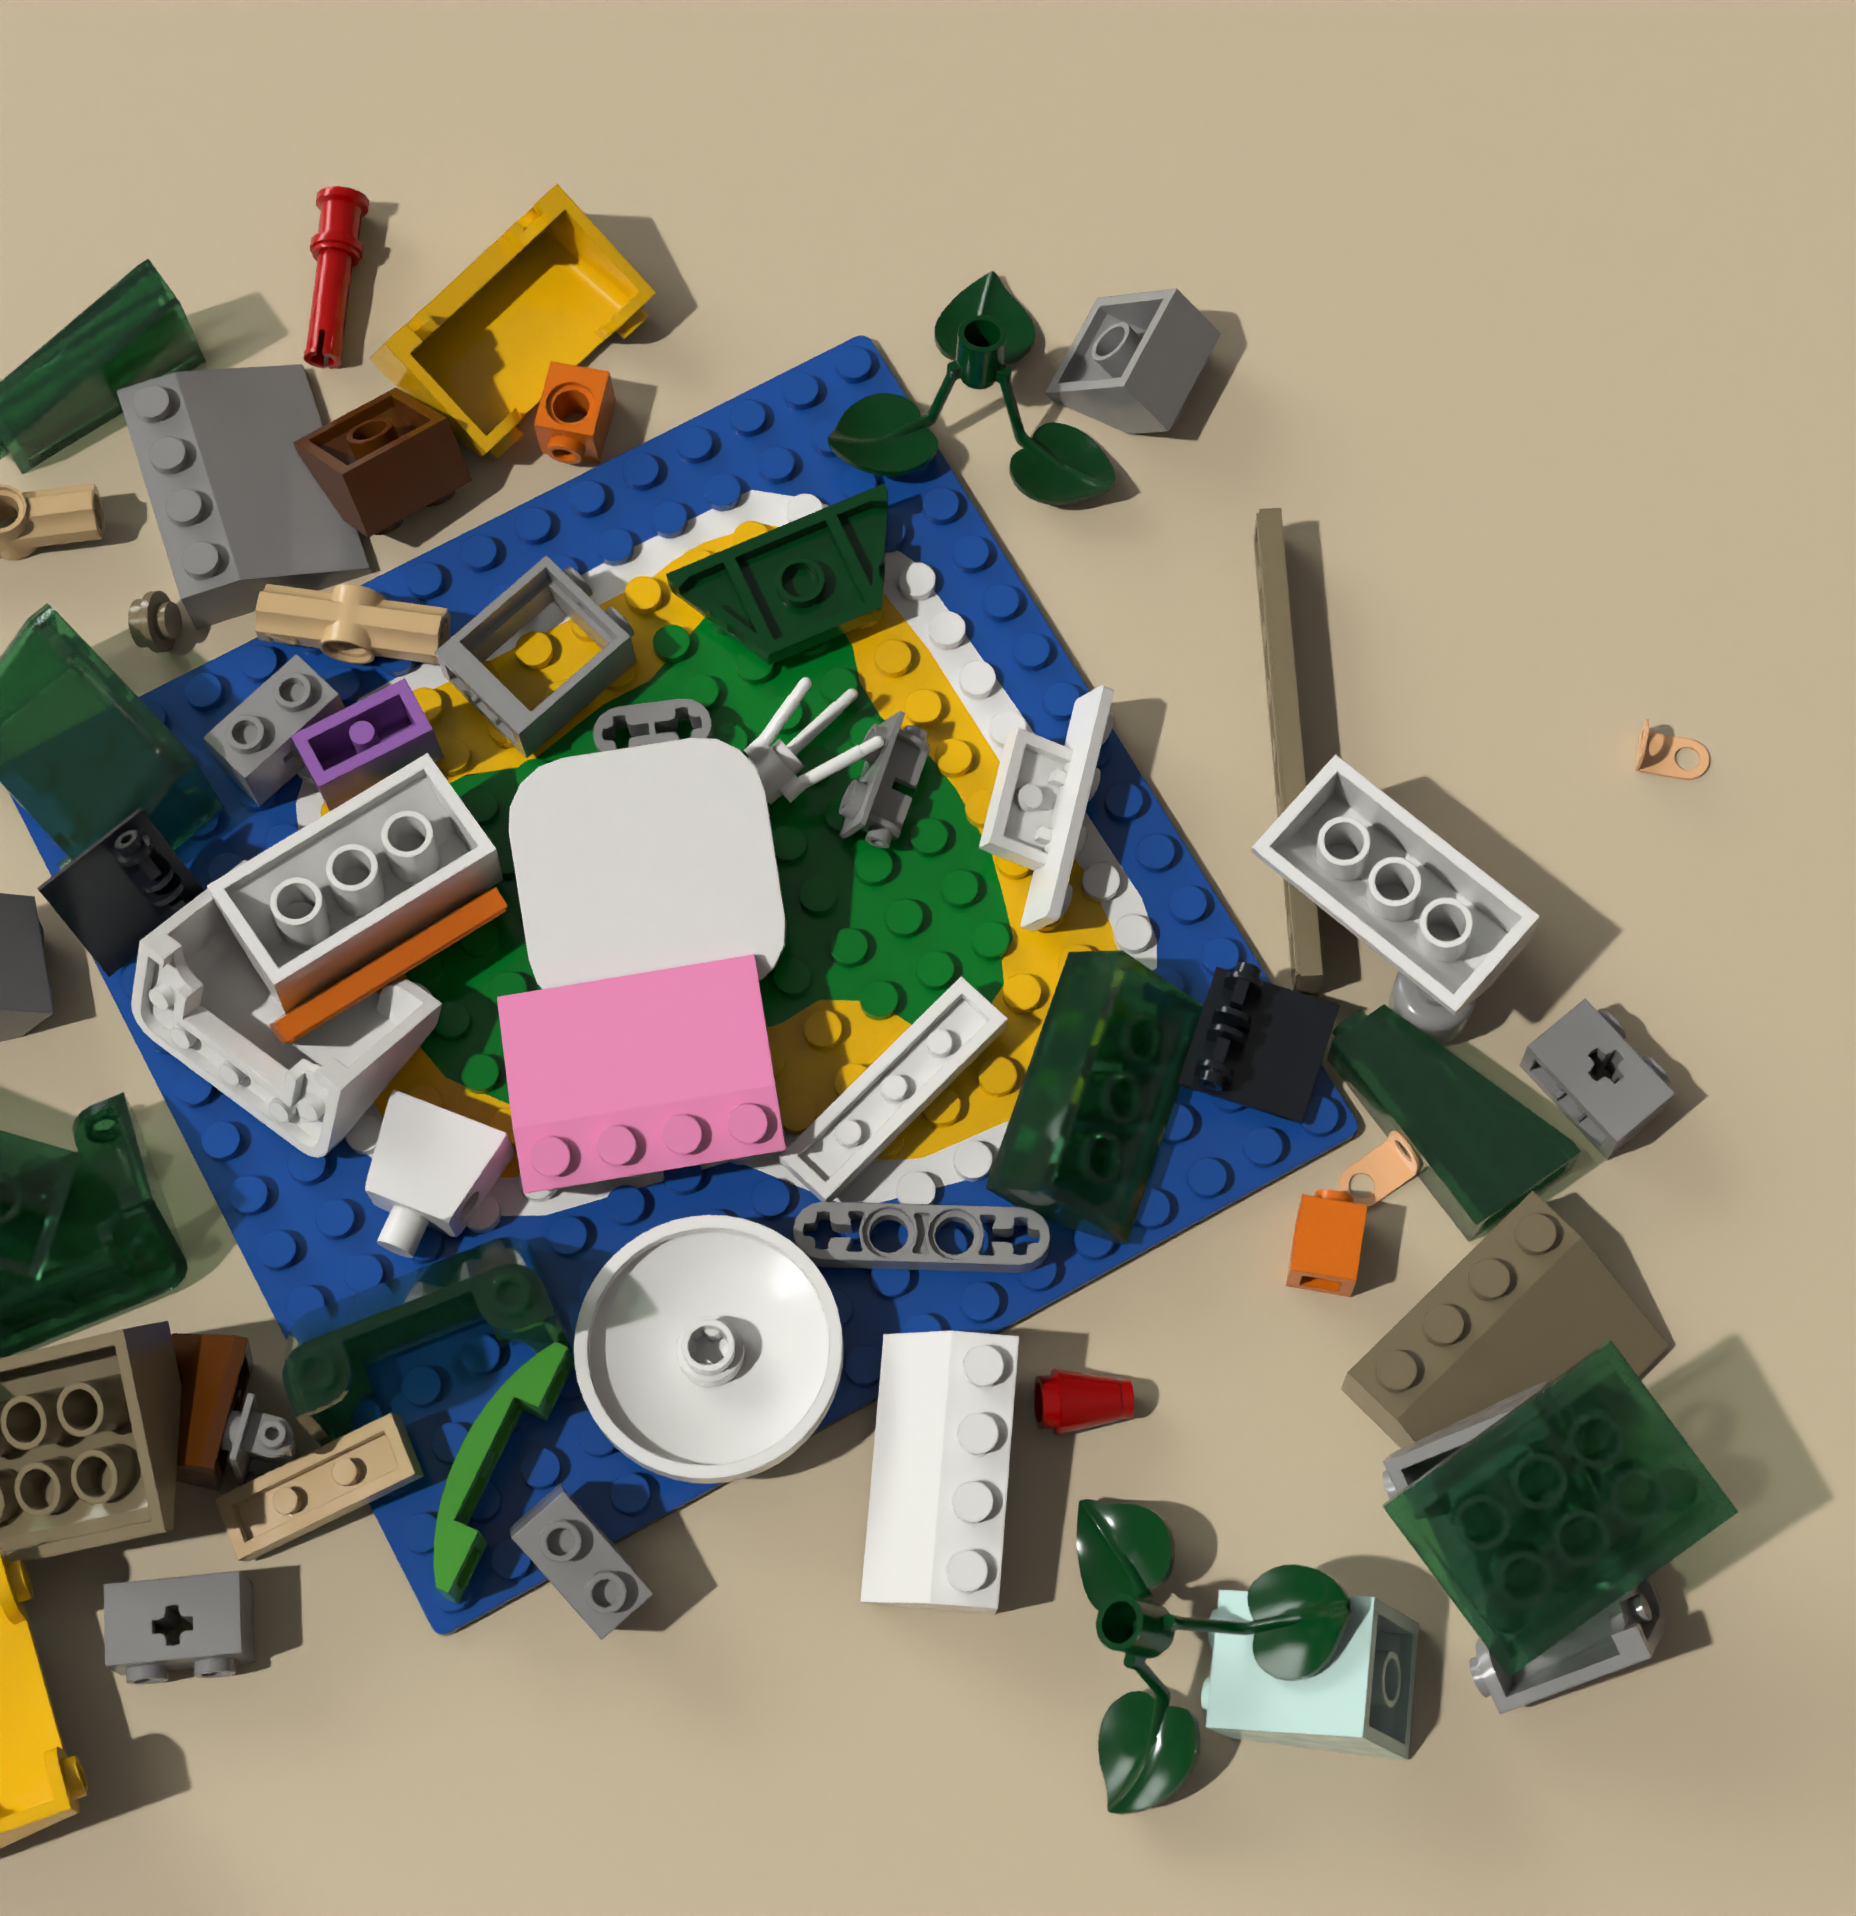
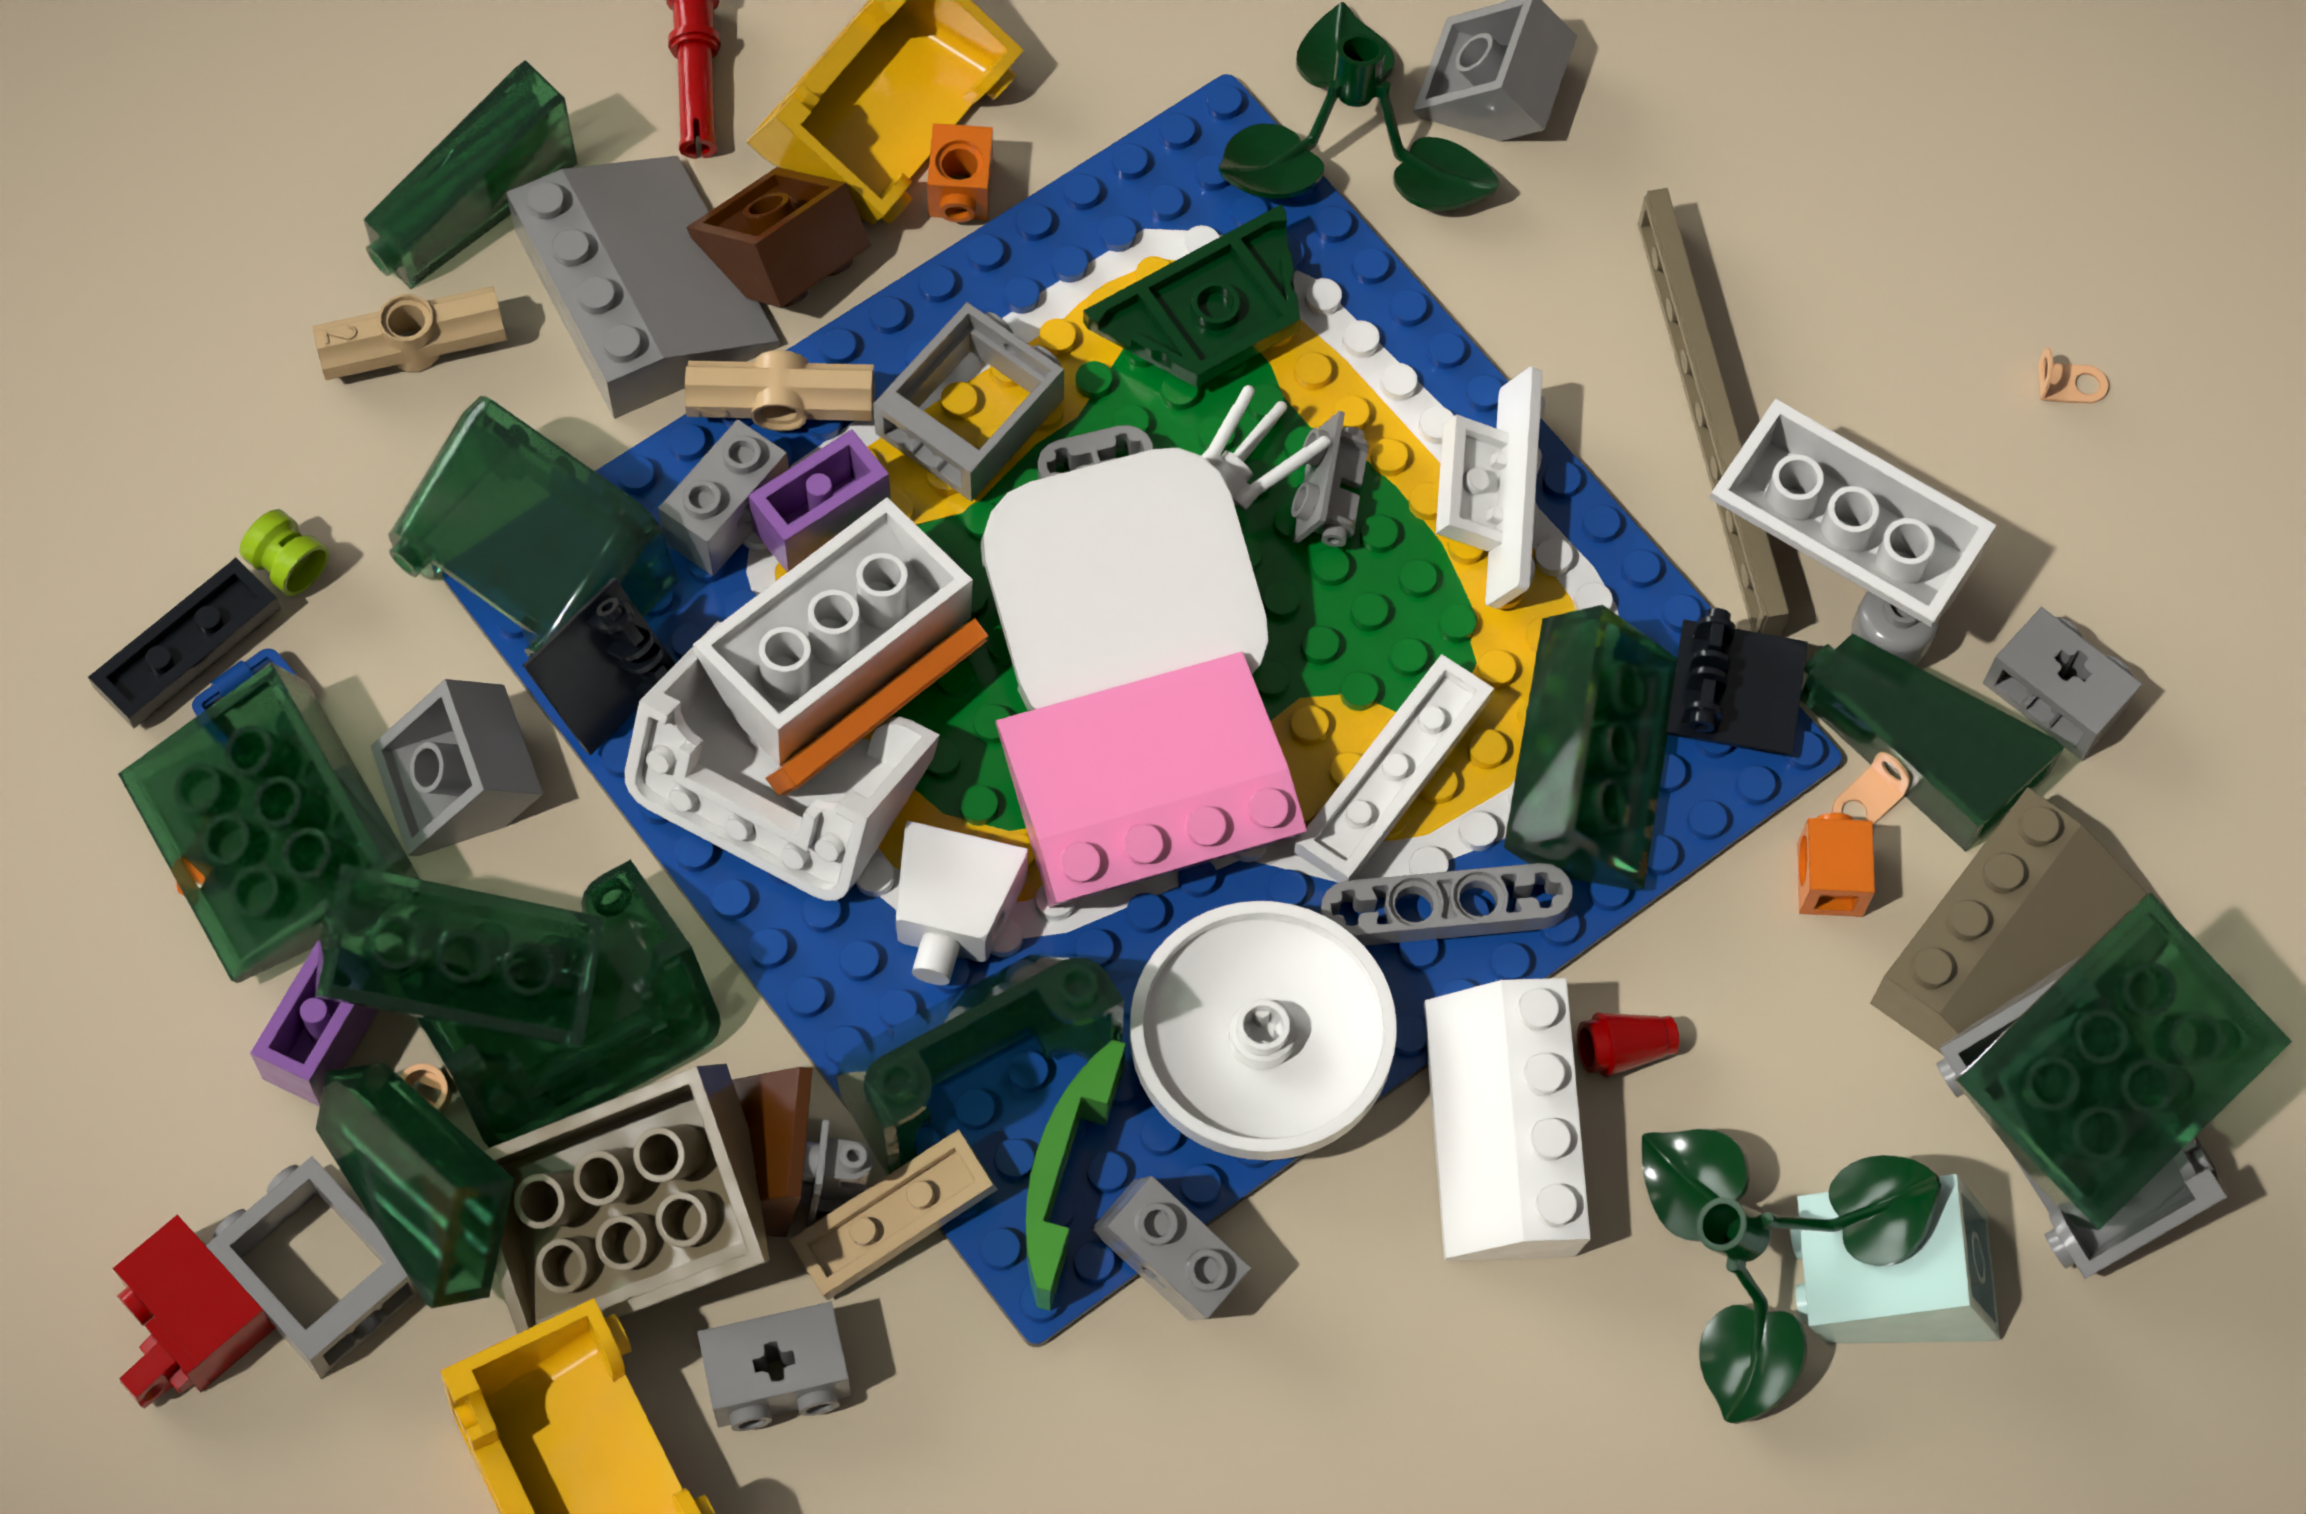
camera: 15 degrees left, 5 degrees down
dark tan plate [128,591,182,653] -> none

